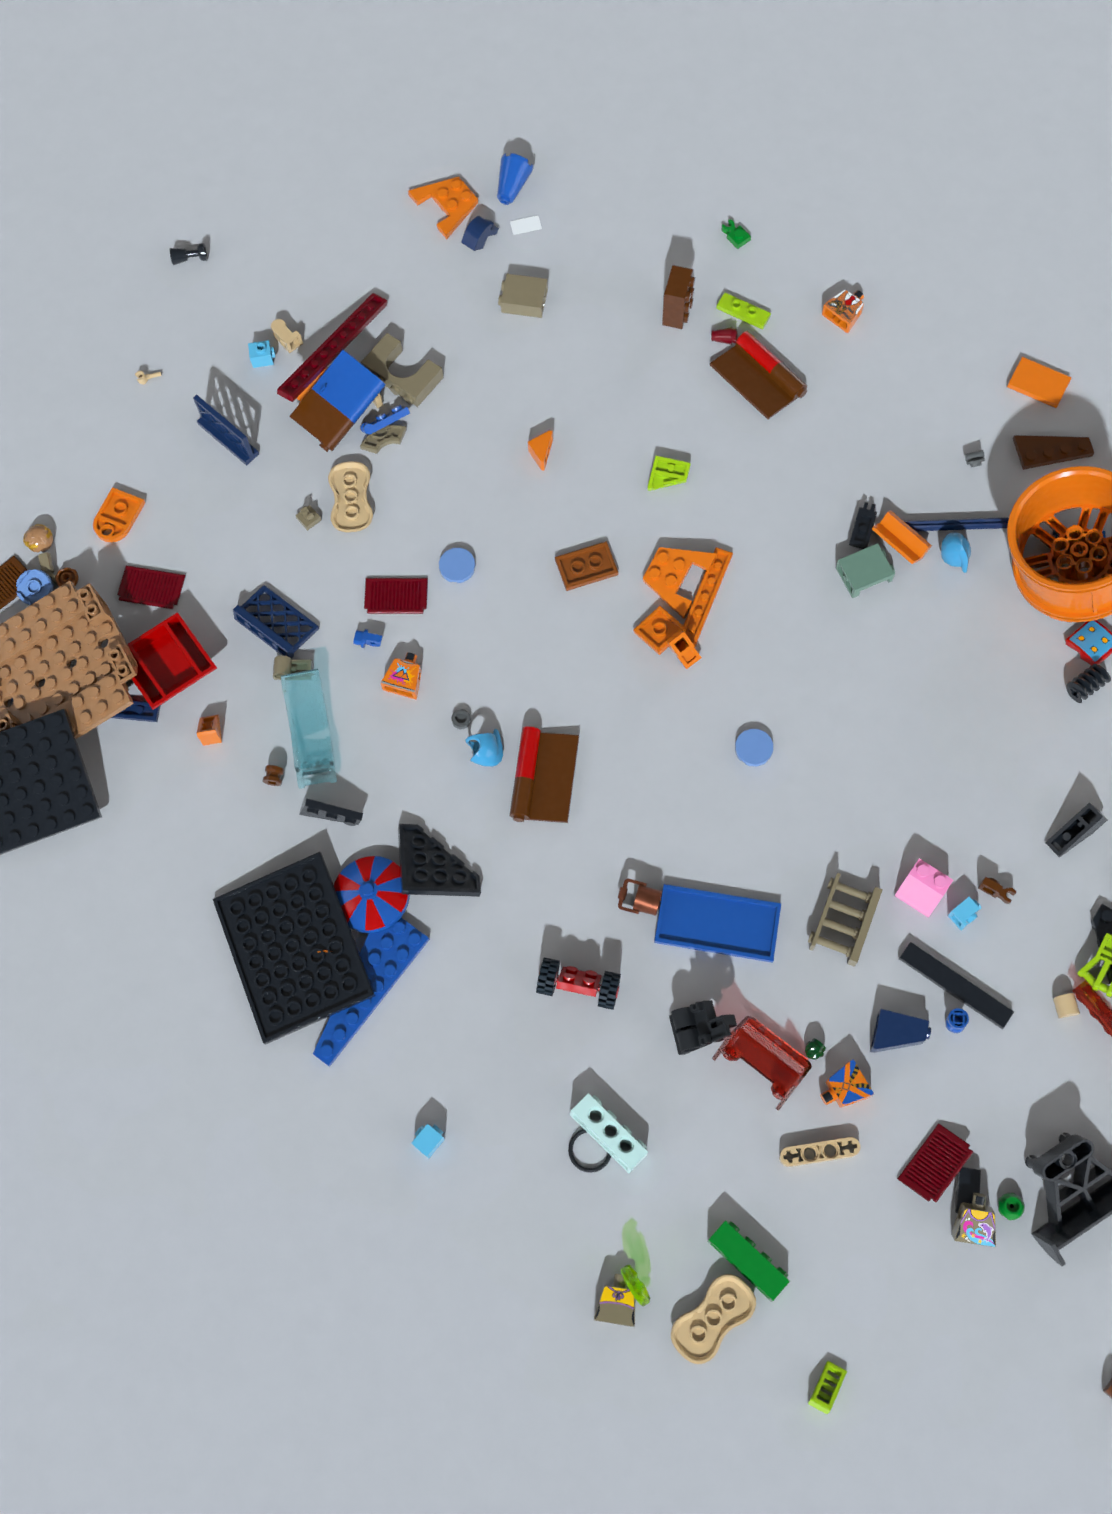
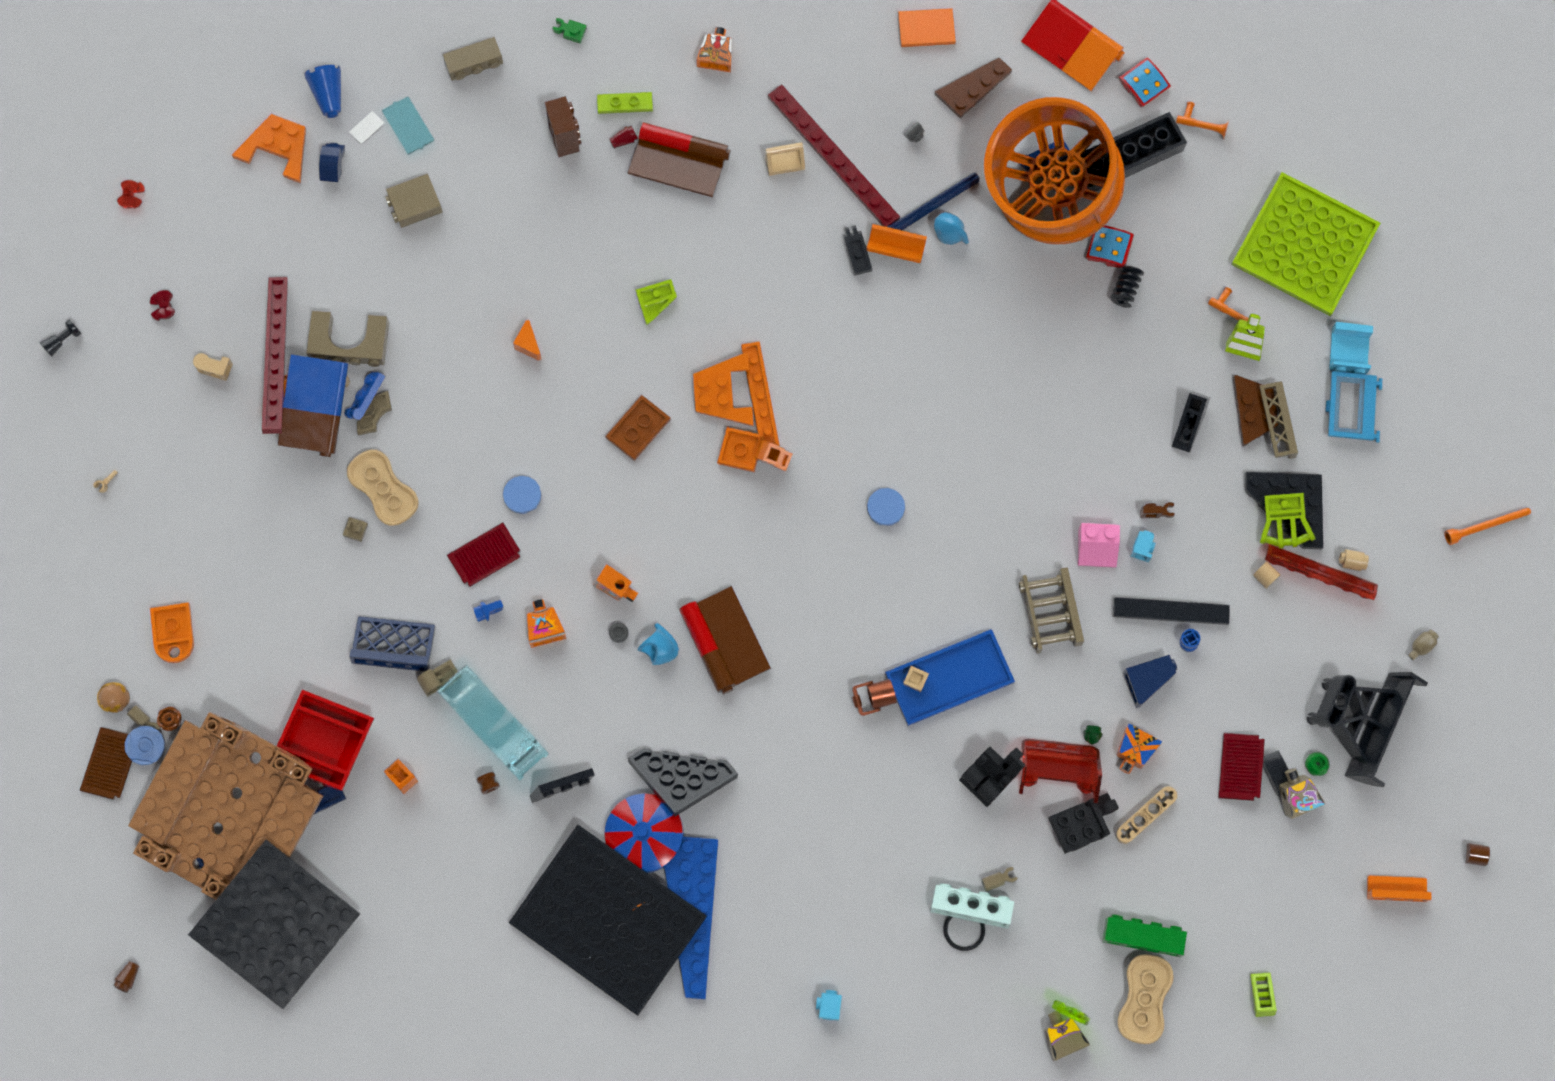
camera: 40 degrees left, 5 degrees up
dark red window [117,565,186,609] -> none
dark blue fence [193,394,259,466] -> none
medium azure brick [248,340,276,368] -> none
plate [536,957,621,1010] -> none
sand green panel [836,543,895,598] -> none
none -> clear red piece [117,180,145,209]
none -> dark red piece [149,290,175,321]
none -> clear light blue piece [382,96,435,155]
none -> dark tan brick [443,37,503,81]
none -> orange torso [593,564,638,602]
none -> tan tile [765,142,805,176]
none -> dark red plate [768,84,900,227]
none -> tan plate [903,666,929,692]
none -> dark tan bar [981,867,1018,892]
none -> black plate [1048,793,1119,854]
none -> orange panel [1367,875,1432,902]

